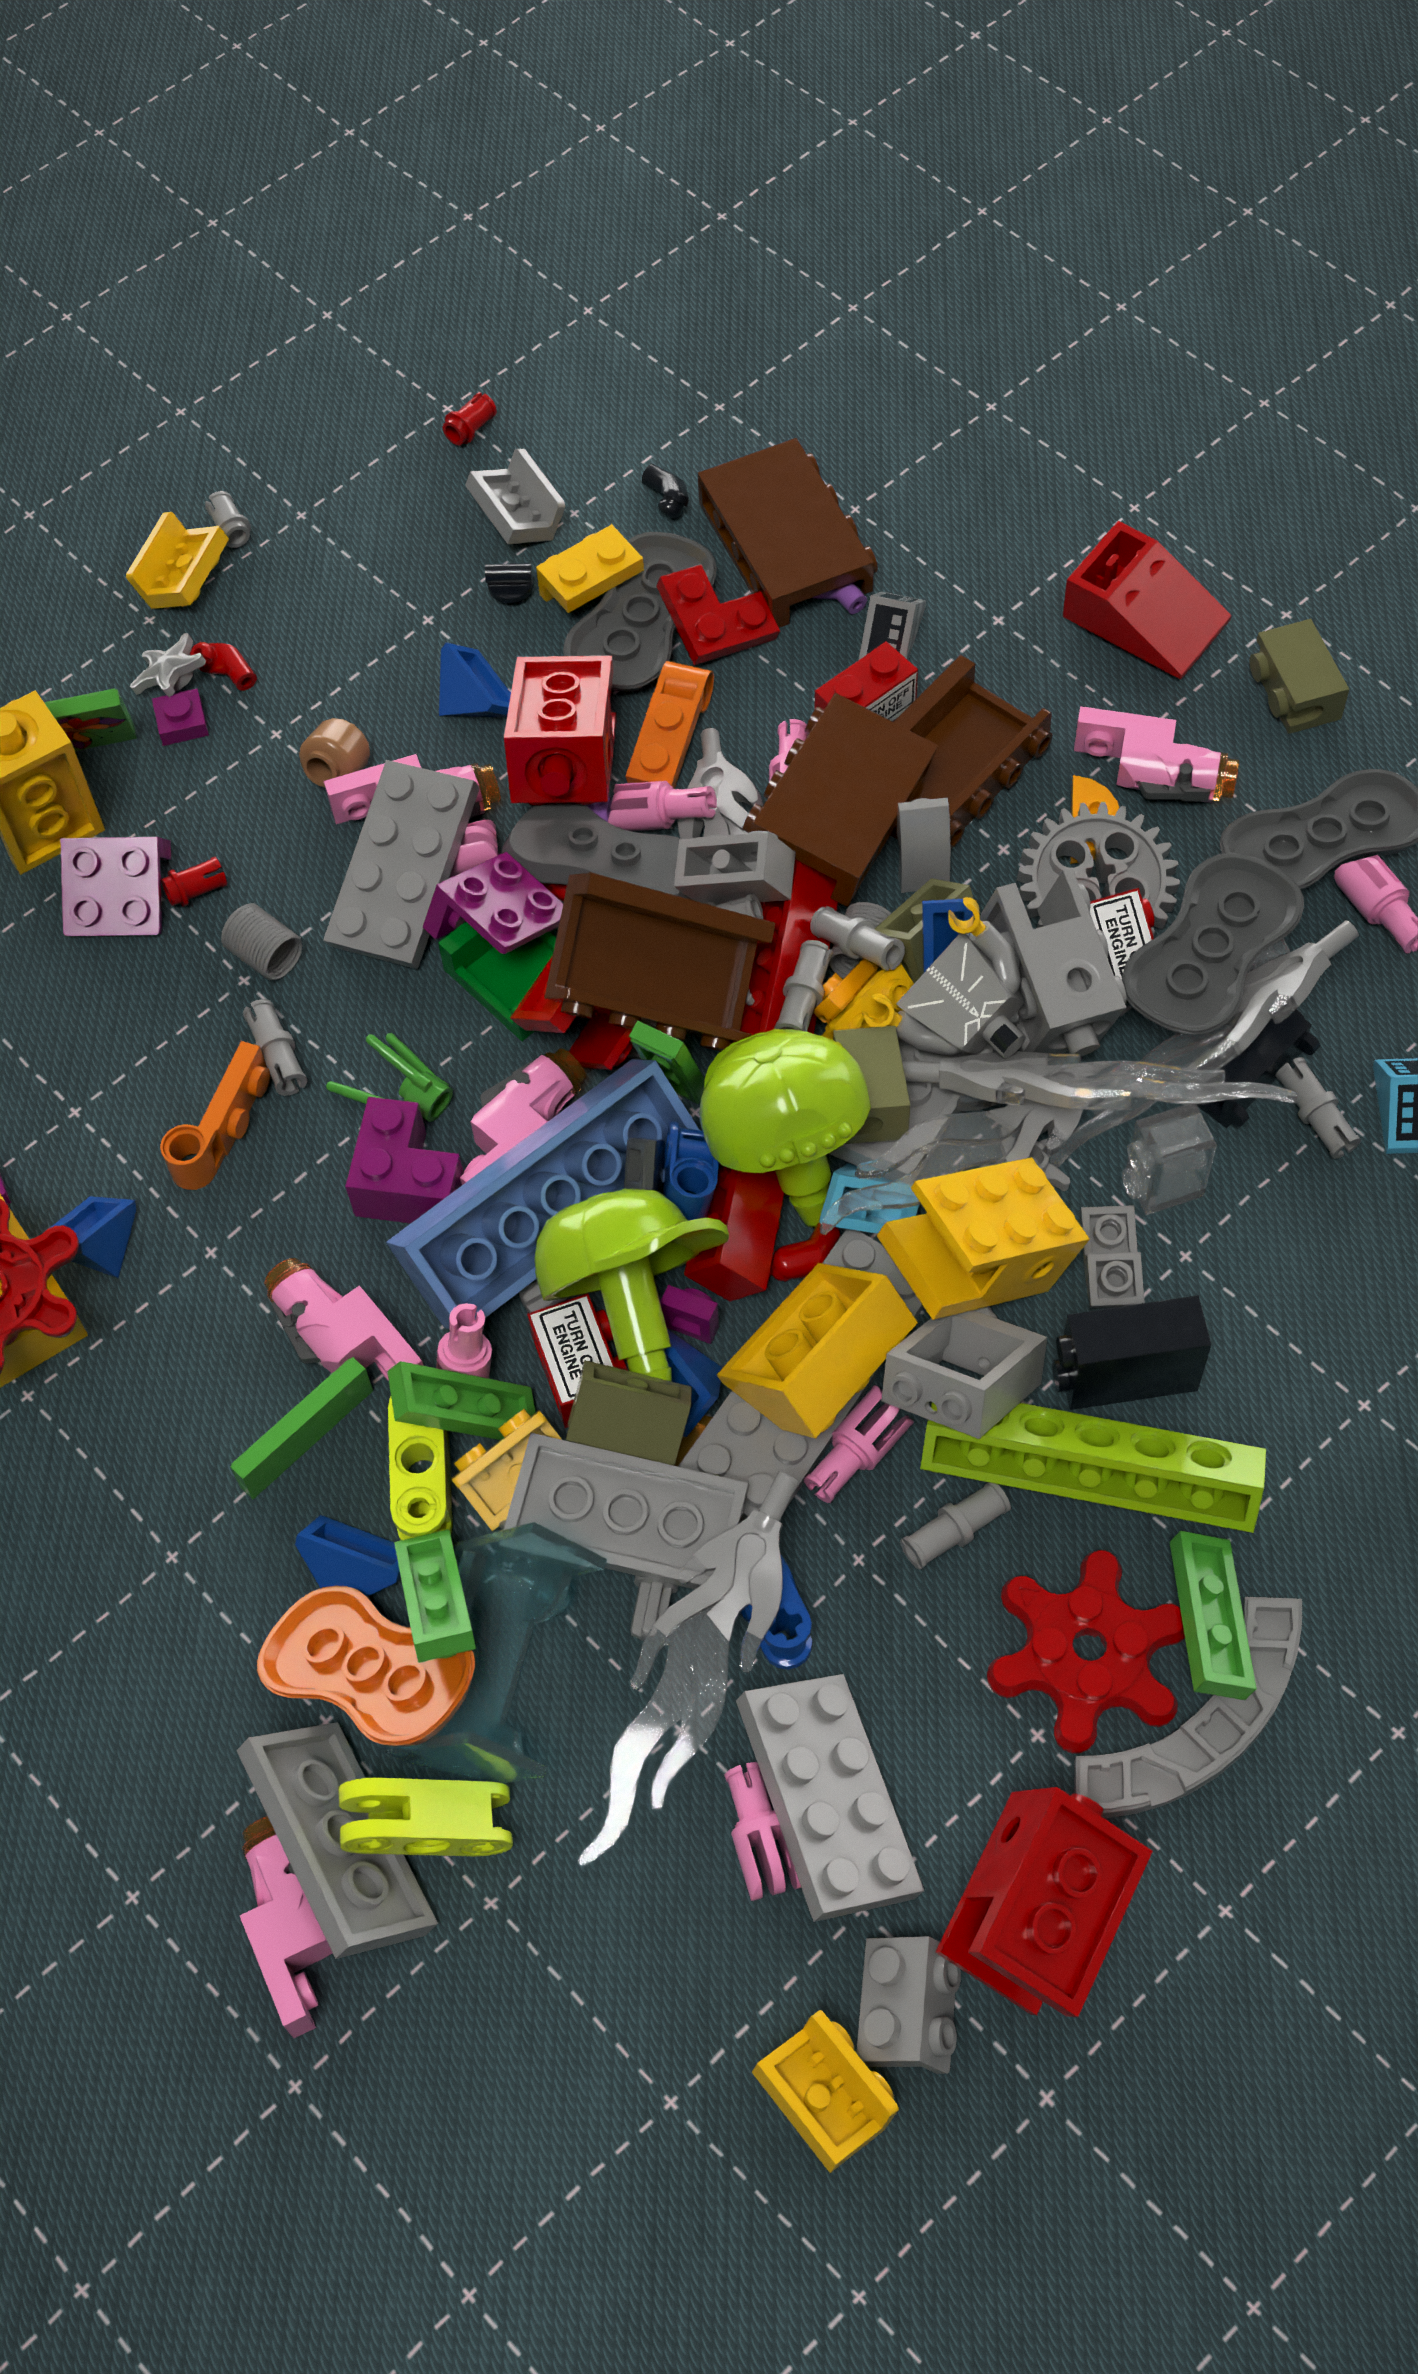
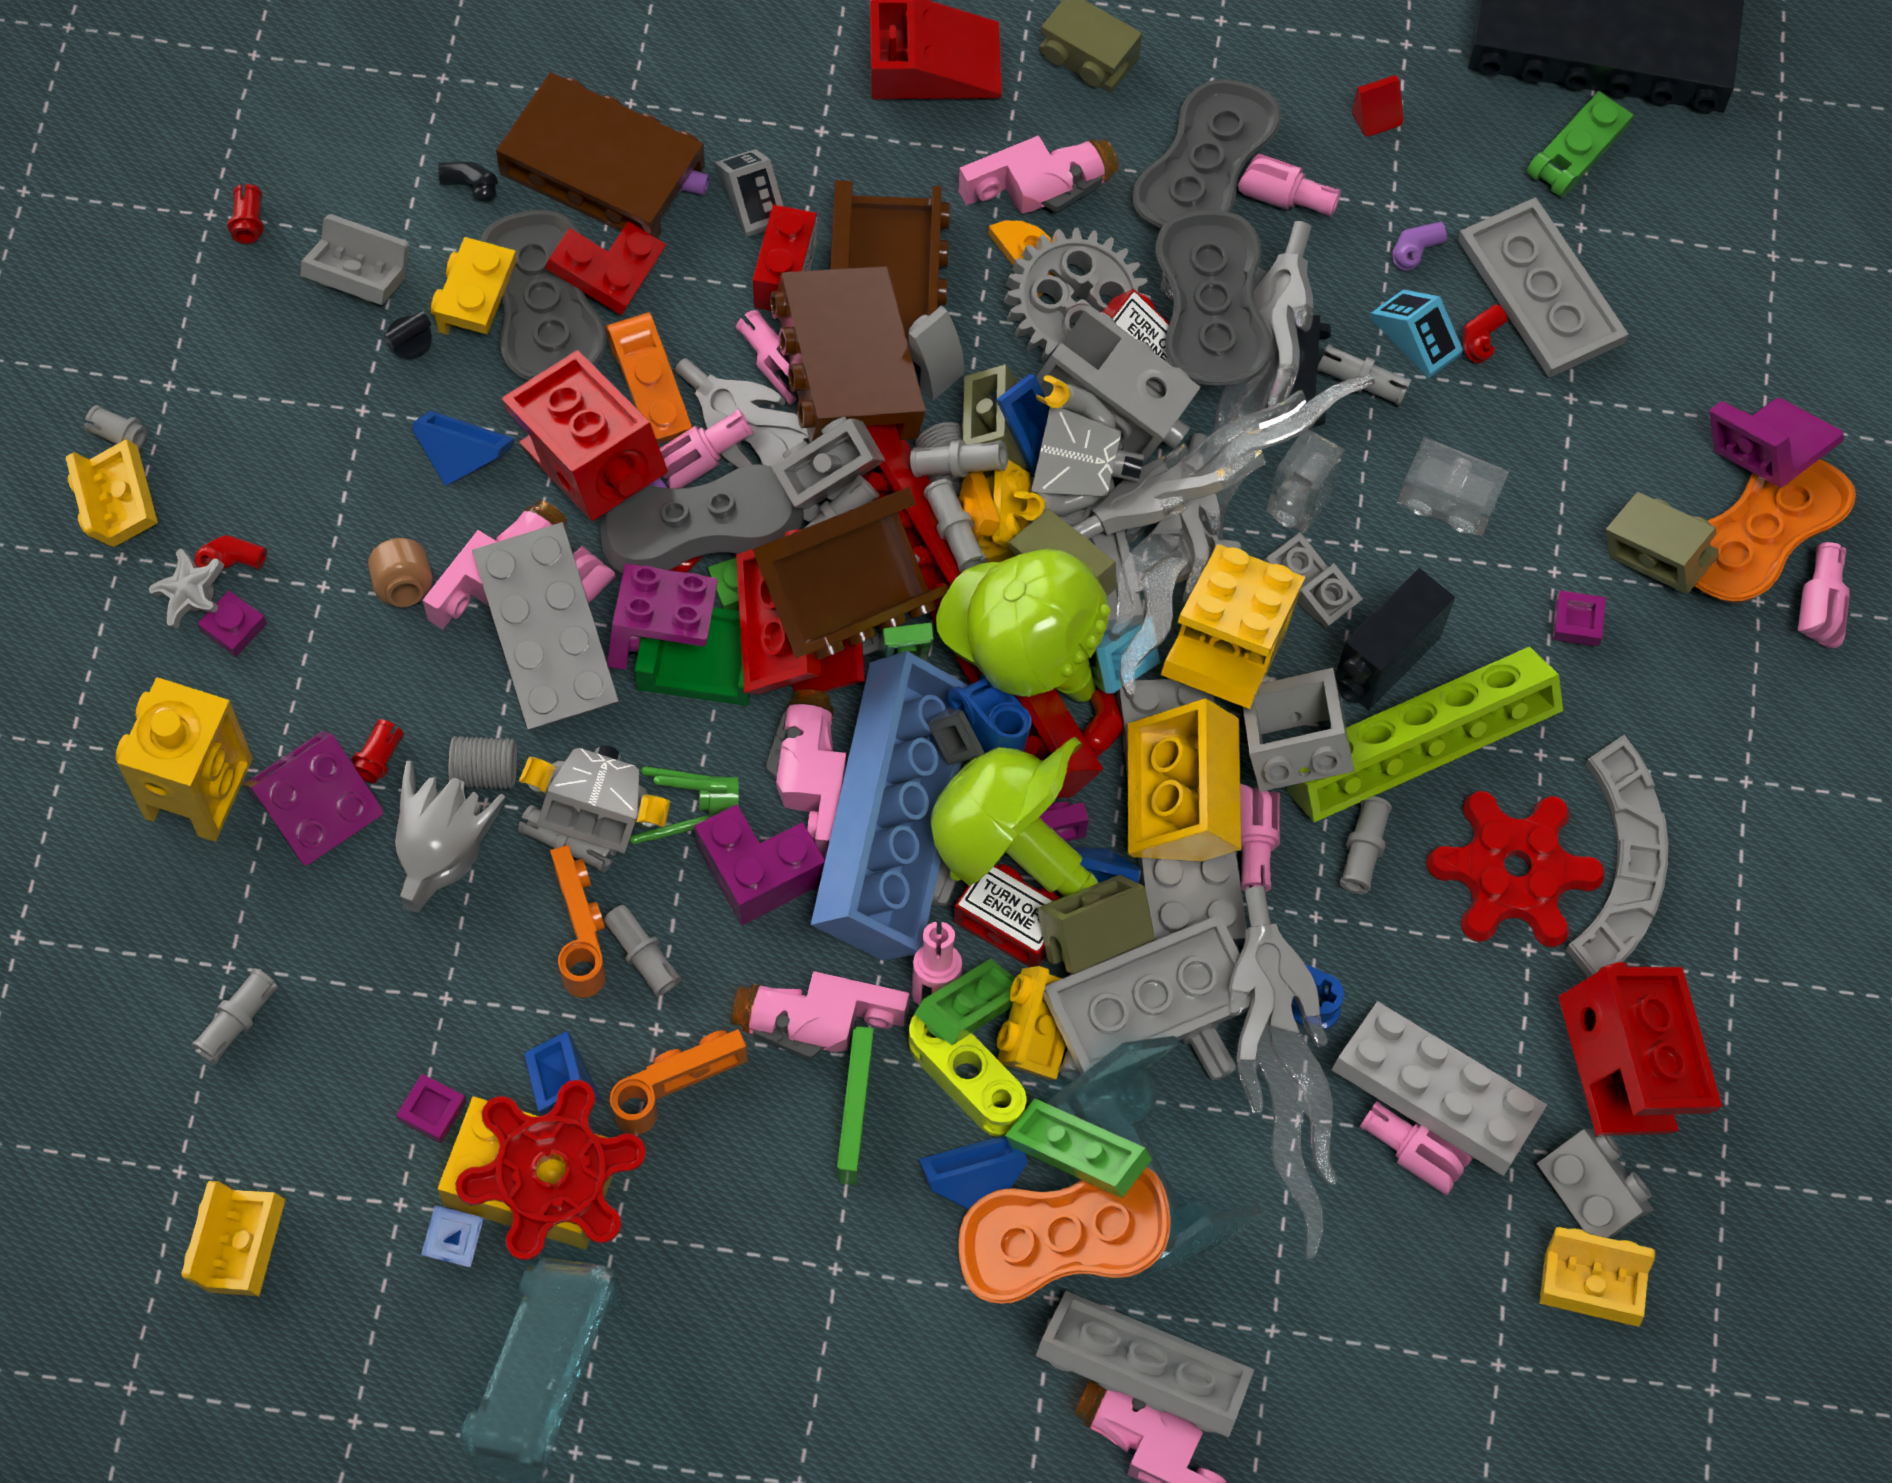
camera: 45 degrees left, 5 degrees up
bright green tile [44,688,137,751] -> none
neon yellow piece [338,1778,513,1856] -> none
bright green plate [1170,1531,1257,1700] -> none
none -> light grey piece [395,761,505,912]
none -> light grey torso [519,745,671,854]
none -> light grey axle [604,905,682,997]
none -> orange plate [610,1029,748,1135]
none -> clear brick [1398,437,1510,537]
none -> magenta plate [1552,590,1606,647]

